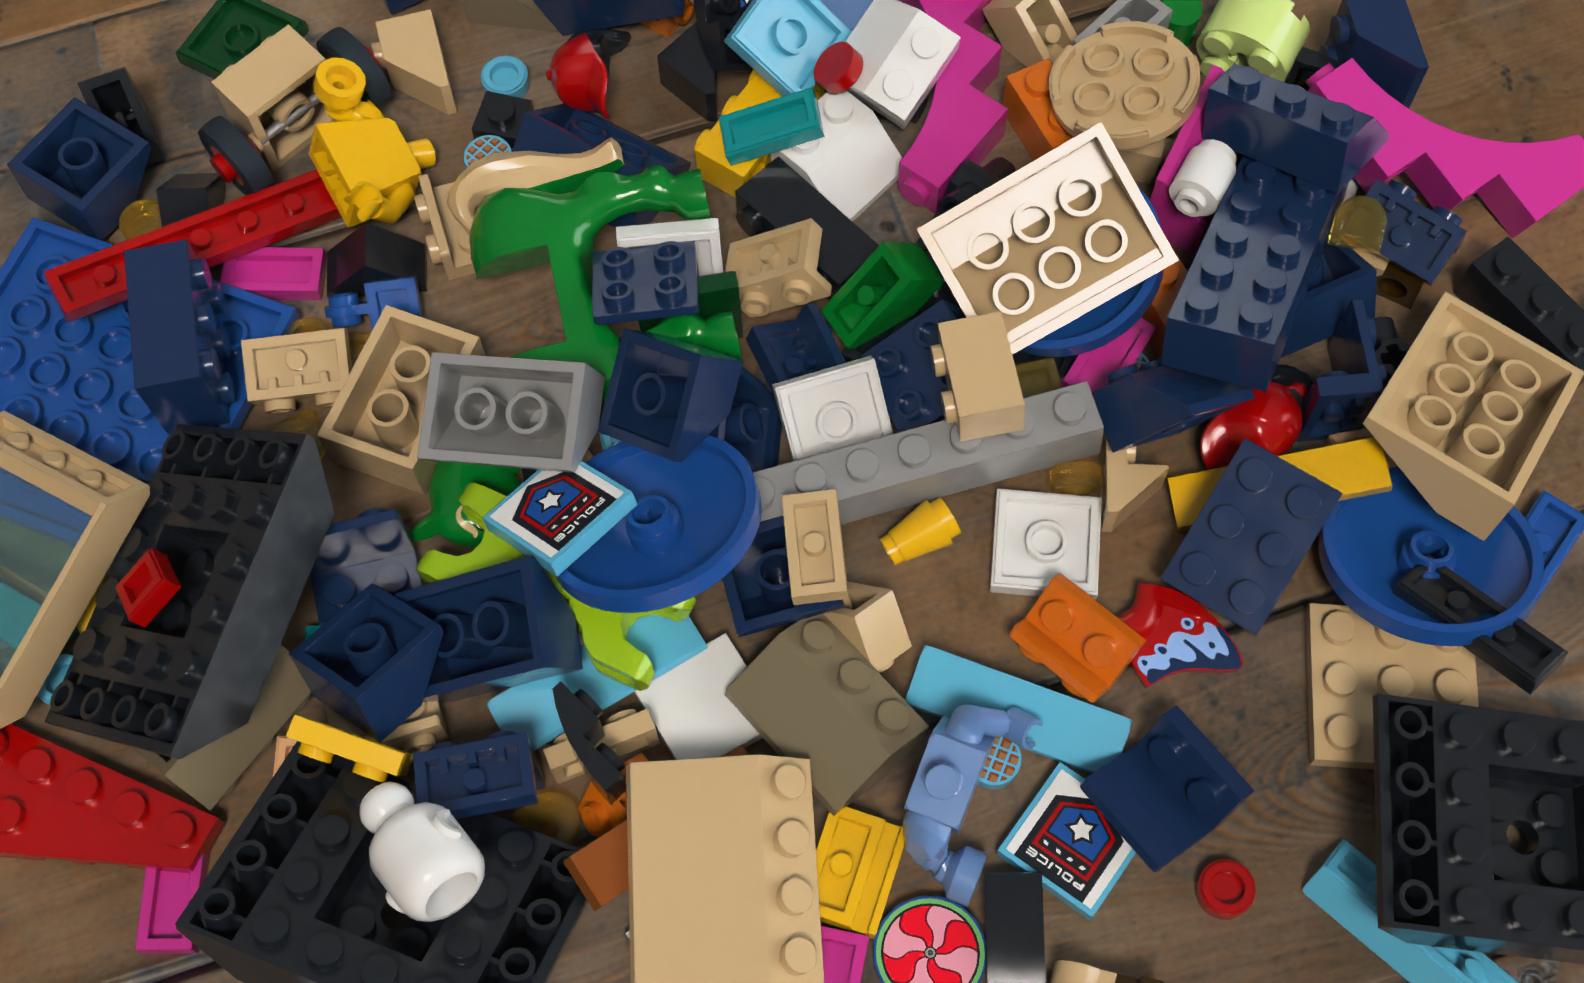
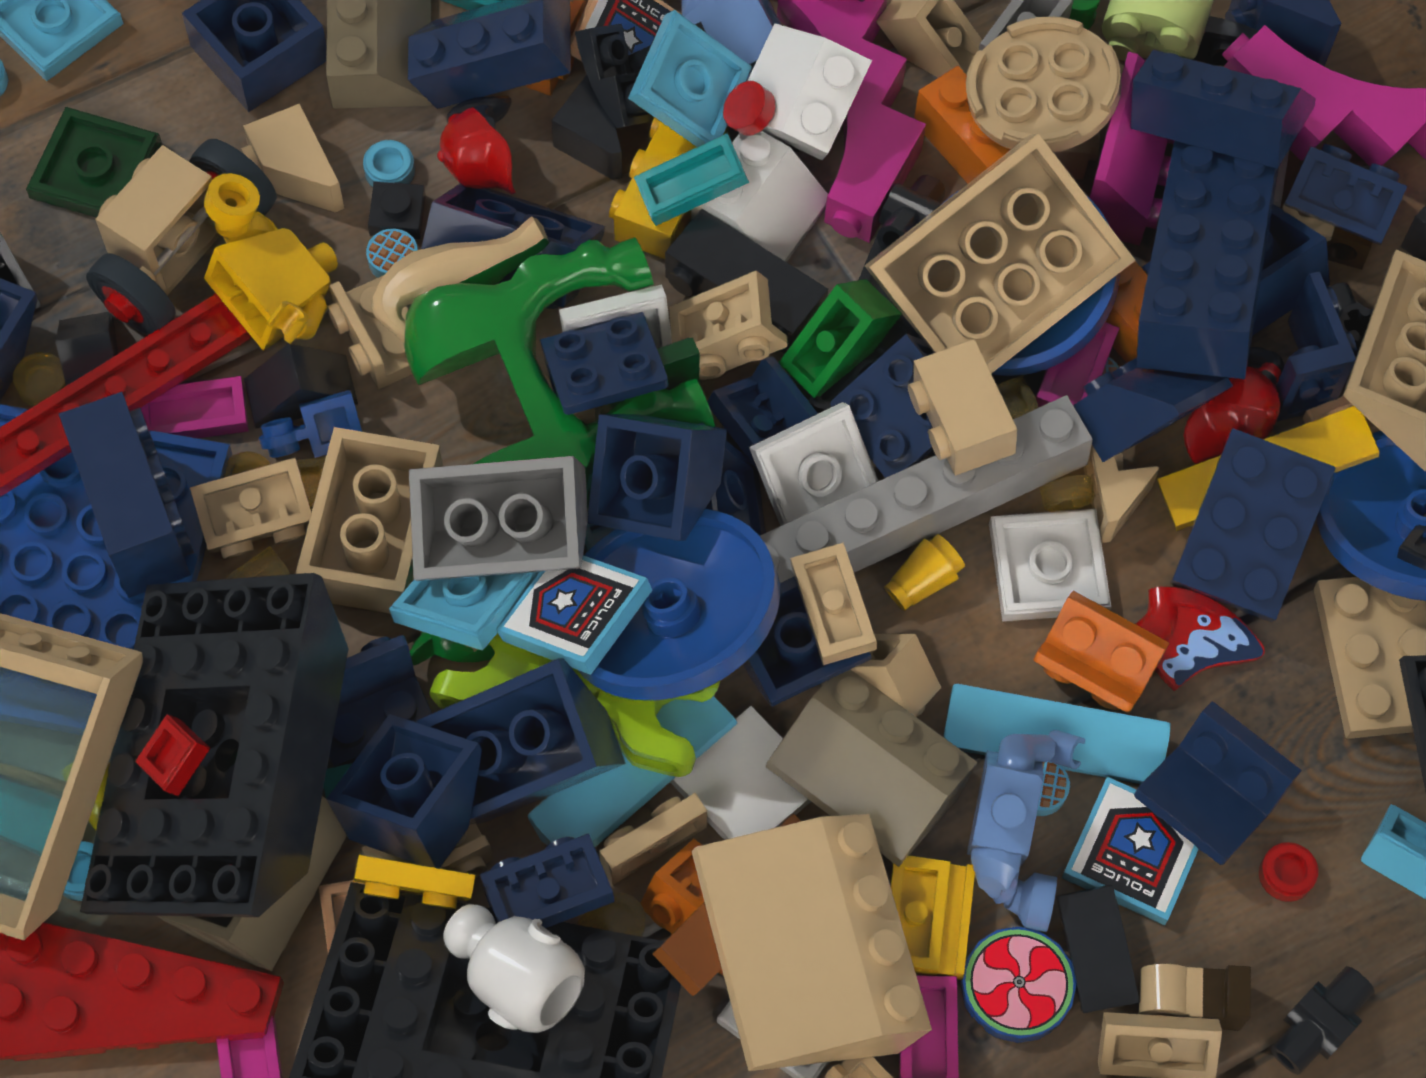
camera: 15 degrees left, 0 degrees up
black slope [552,681,626,805] -> none
white brick [1169,139,1237,217] -> none
clear yellow tile [1328,196,1387,254] -> none
none -> medium azure tile [389,572,539,651]

